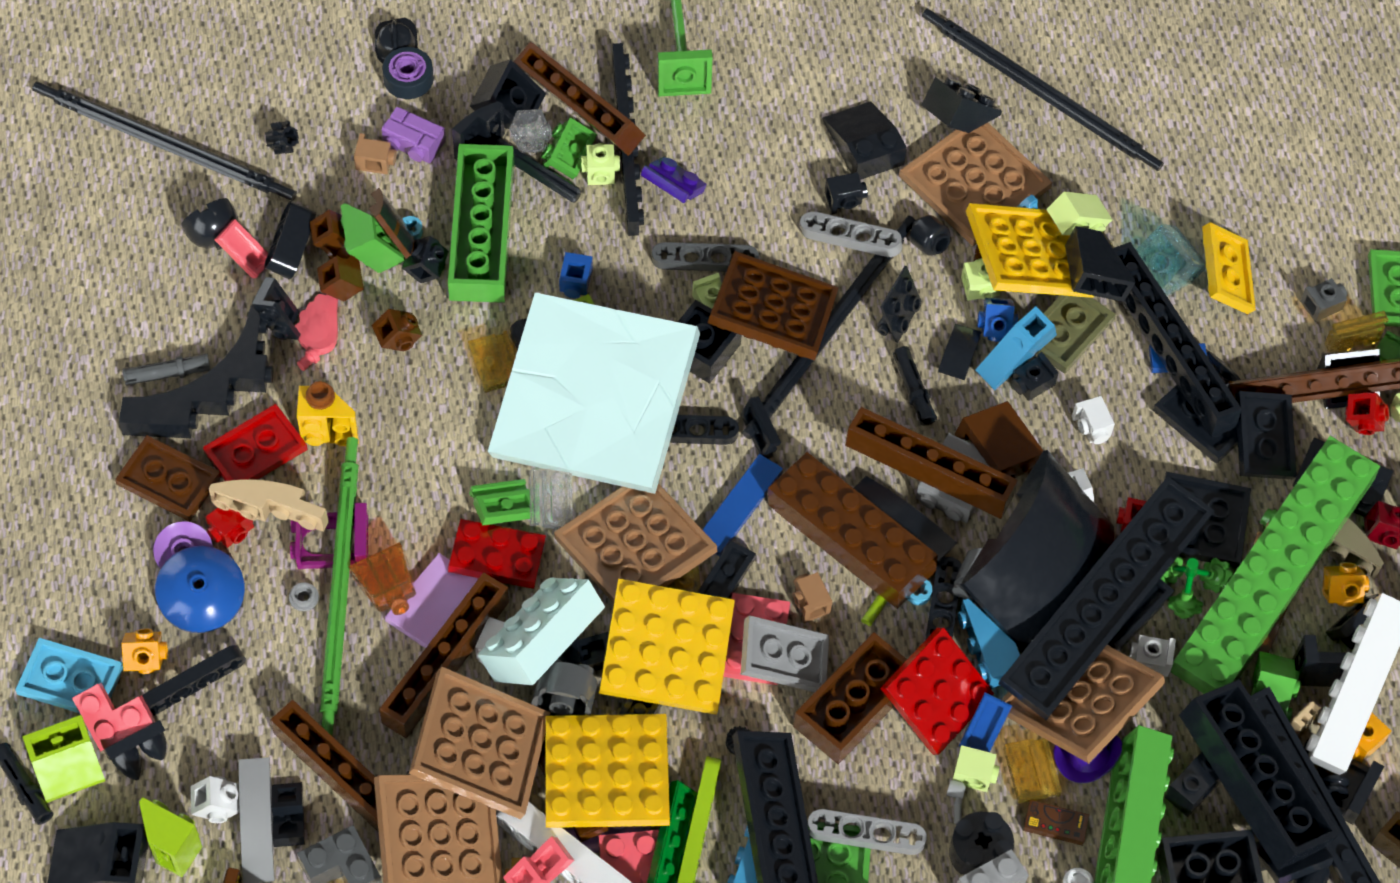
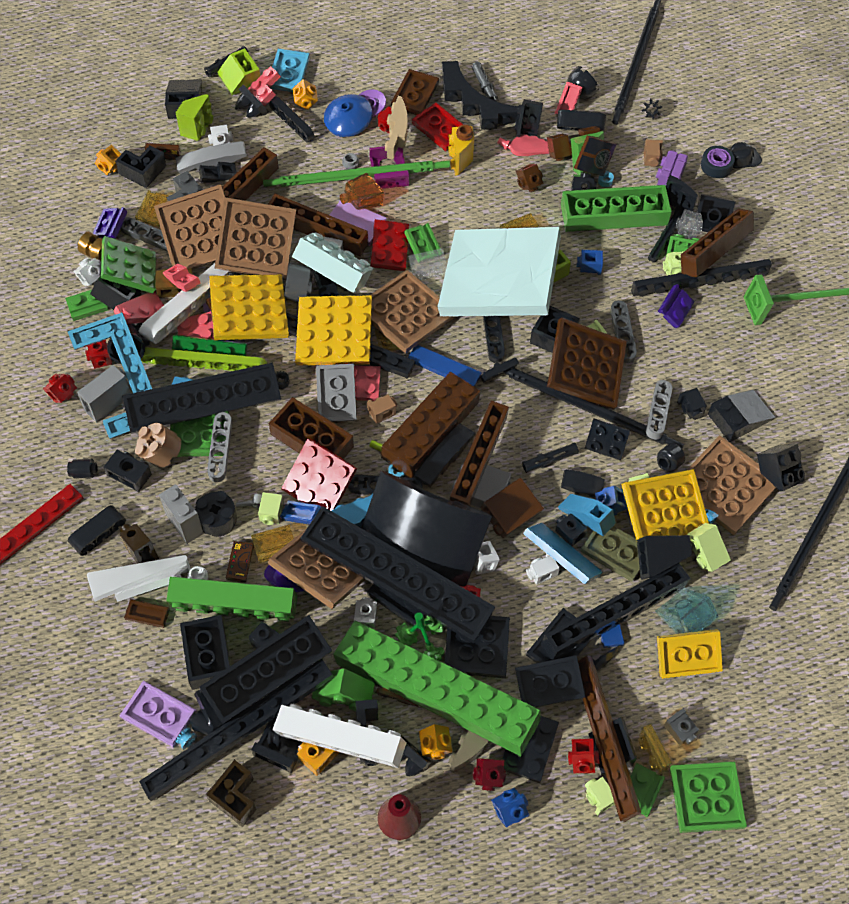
camera: 85 degrees right, 0 degrees up
tan tile [1290,701,1321,740] -> none
none -> dark azure tile [524,523,603,584]

